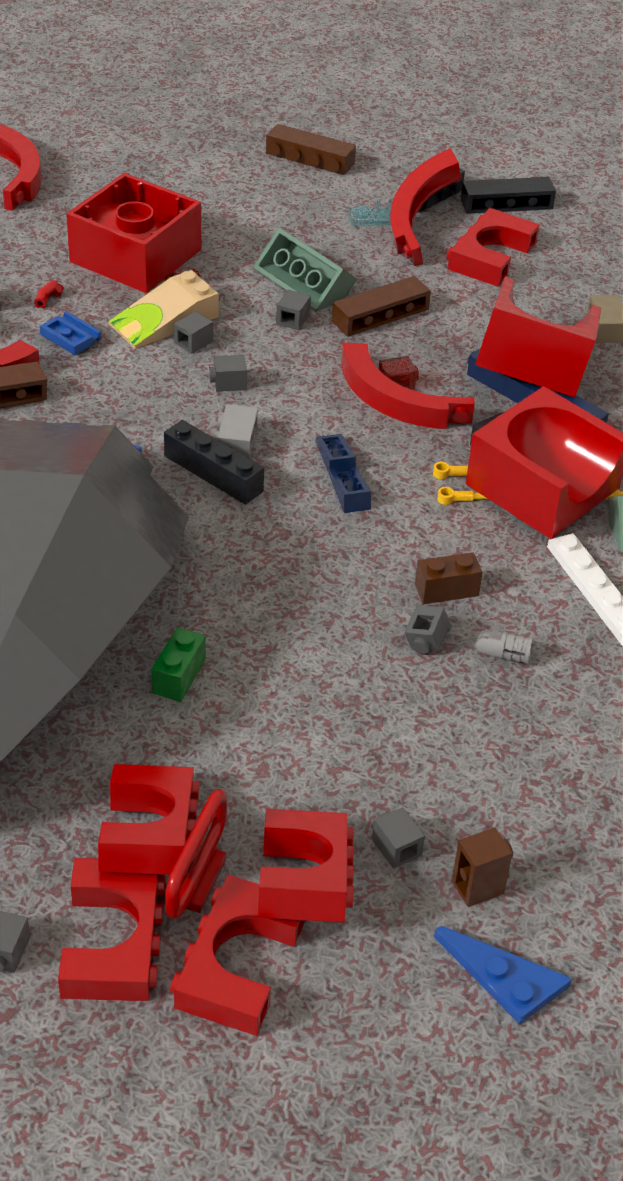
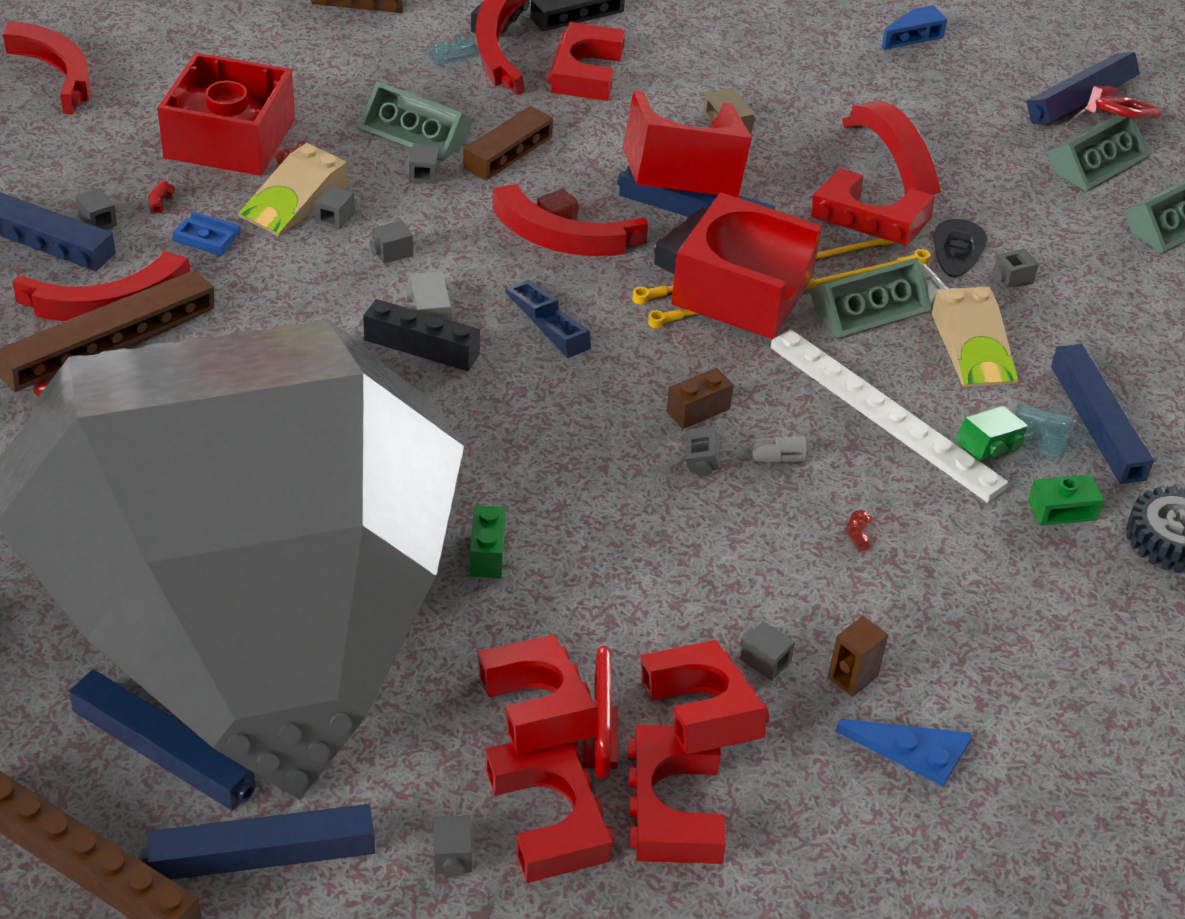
camera: 20 degrees left, 0 degrees up
none -> clear red arm [845,509,872,552]

